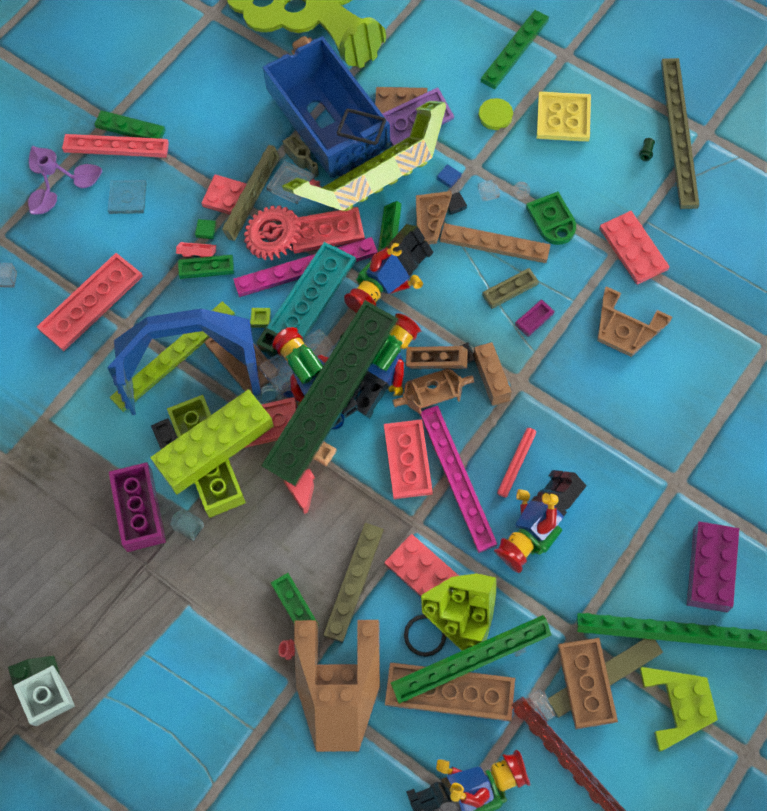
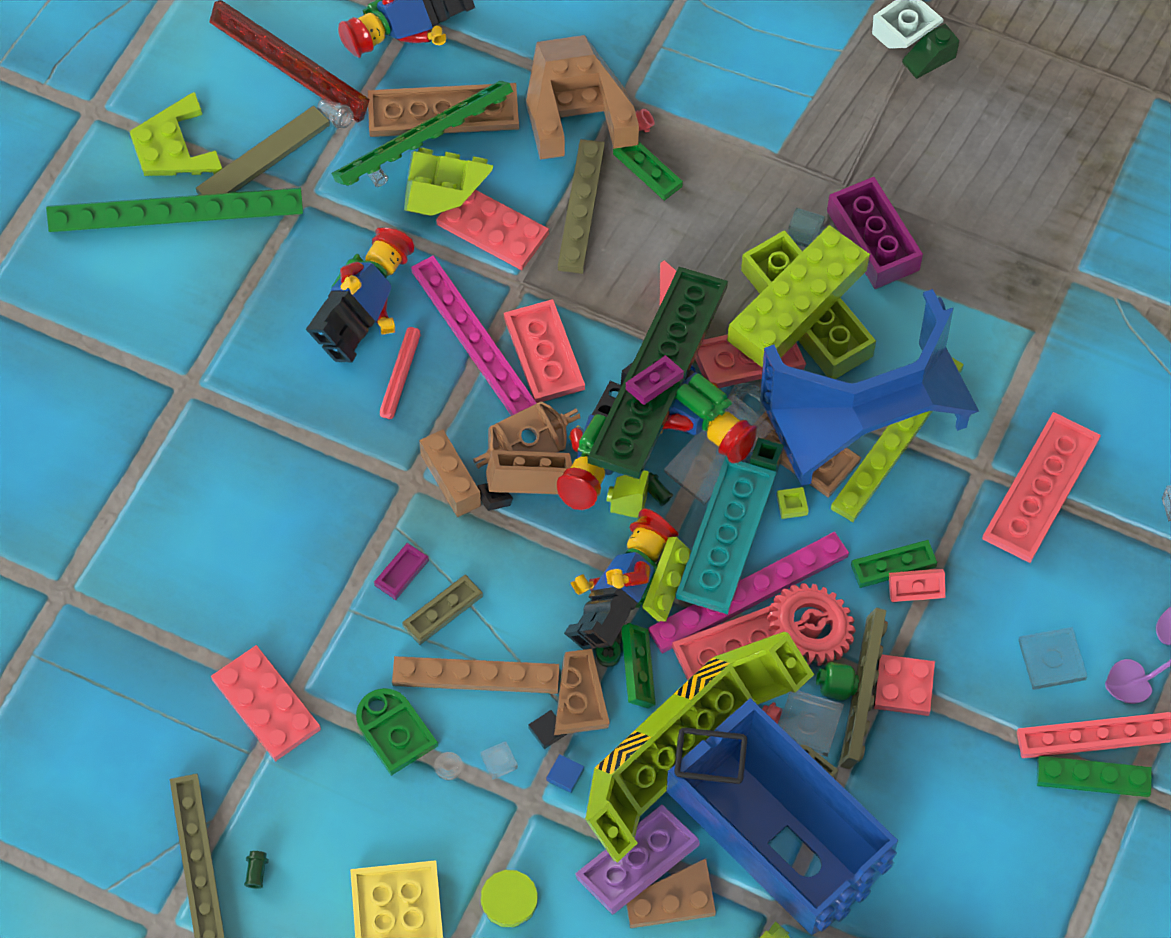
camera: 165 degrees right, 5 degrees down
black plate [151,418,177,449] -> none
green tile [195,219,216,239] -> none
black piece [404,614,446,657] -> none
medium nougat tile [558,638,618,730] -> none
medium nougat wing [597,286,672,357] -> none
magenta brick [686,521,740,613] -> none
none -> magenta plate [626,355,684,405]
none -> lime plate [642,537,691,621]
none -> green head [816,662,859,701]

